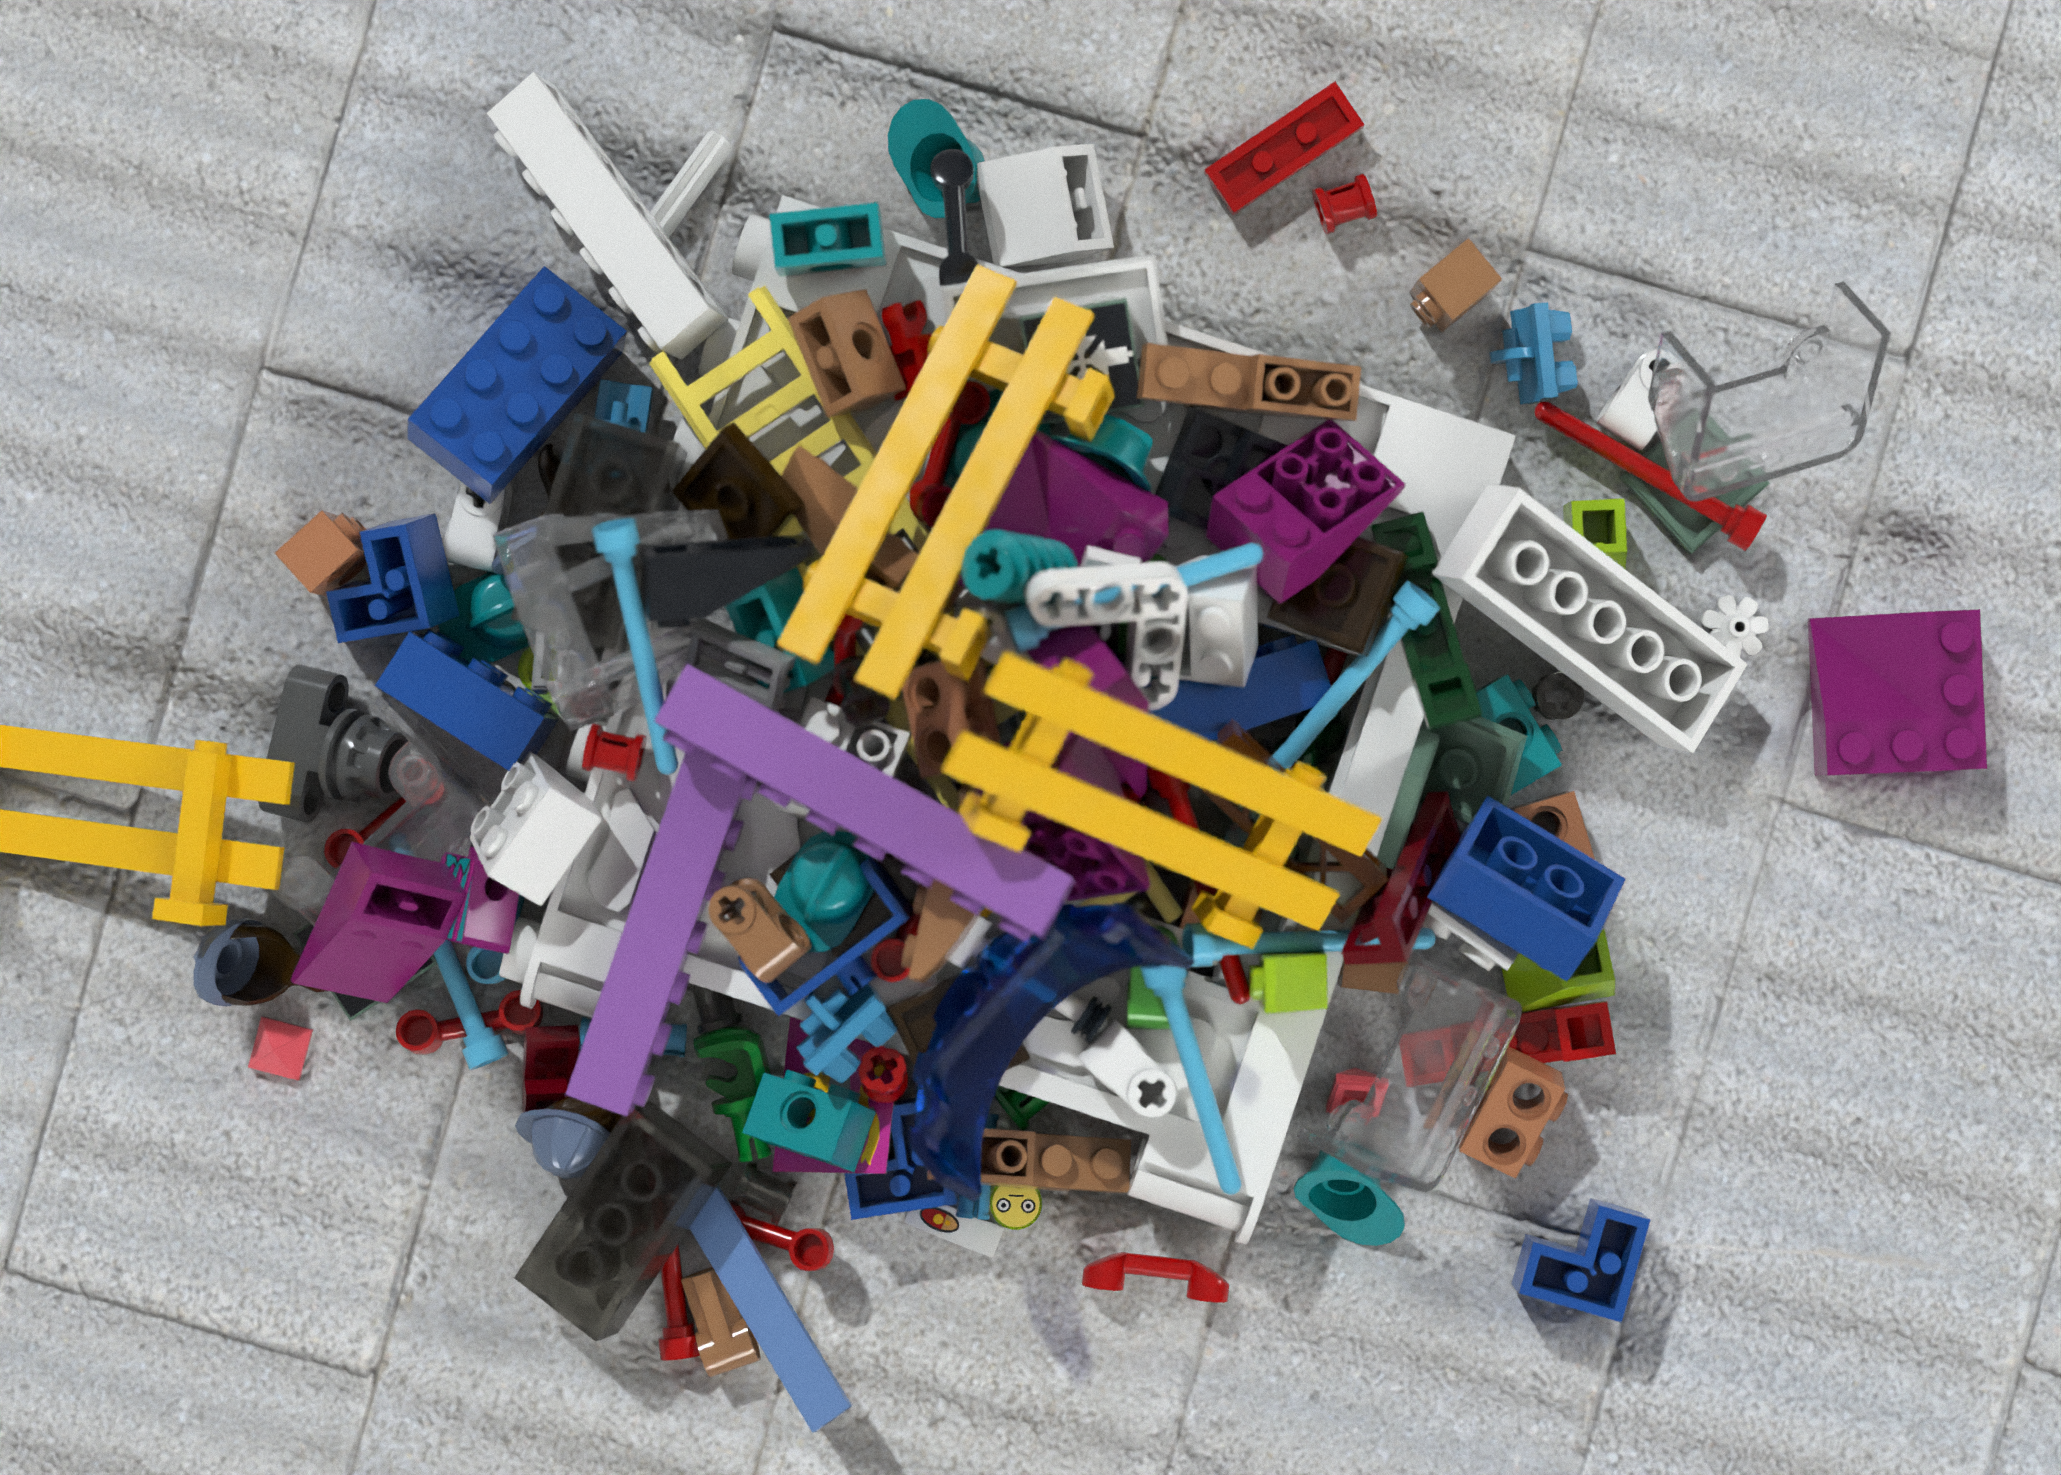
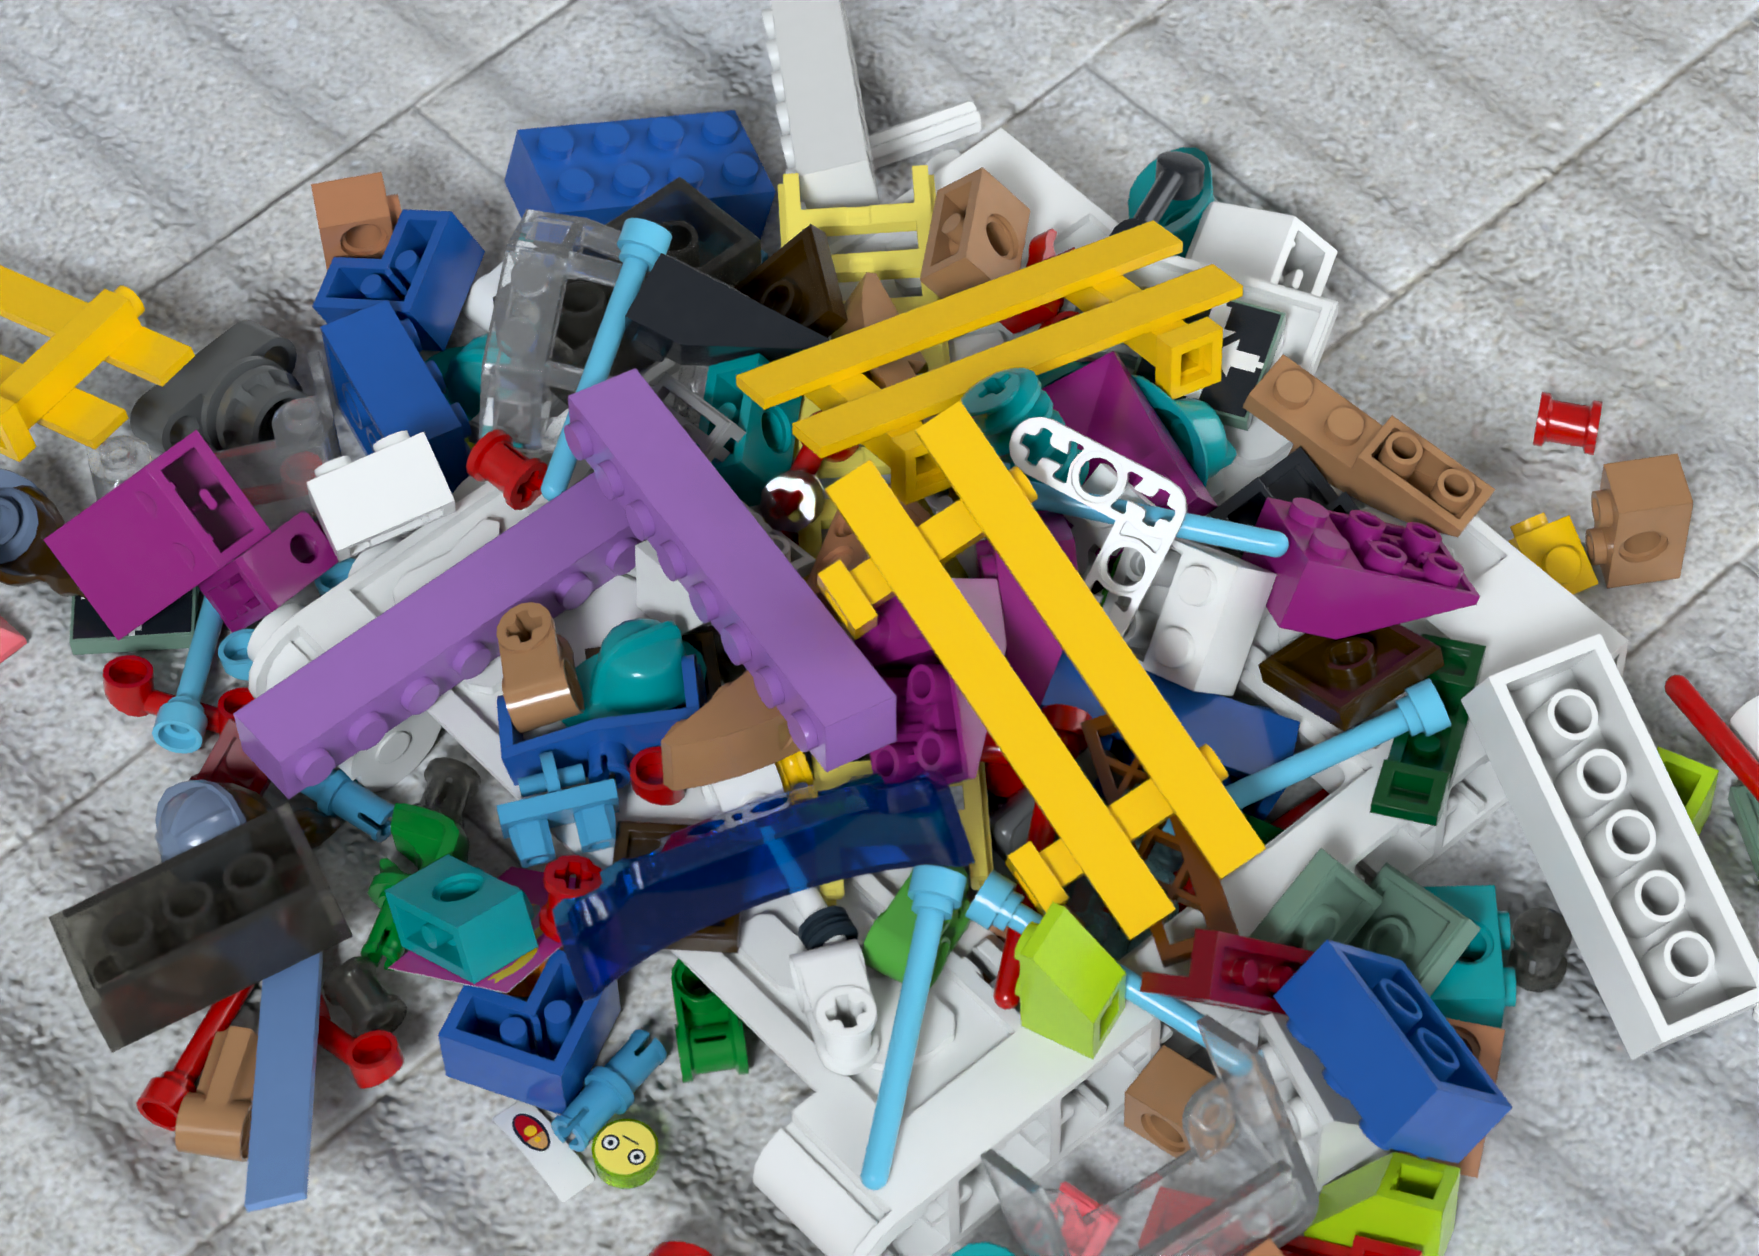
camera: 35 degrees right, 35 degrees down
teal brick [769,202,887,277] -> none
medium nougat slope [927,1125,1131,1193] -> none
red plate [1204,81,1365,216] -> none
dark azure hips [1489,302,1578,405] -> none
none -> yellow bracket [1508,512,1599,595]

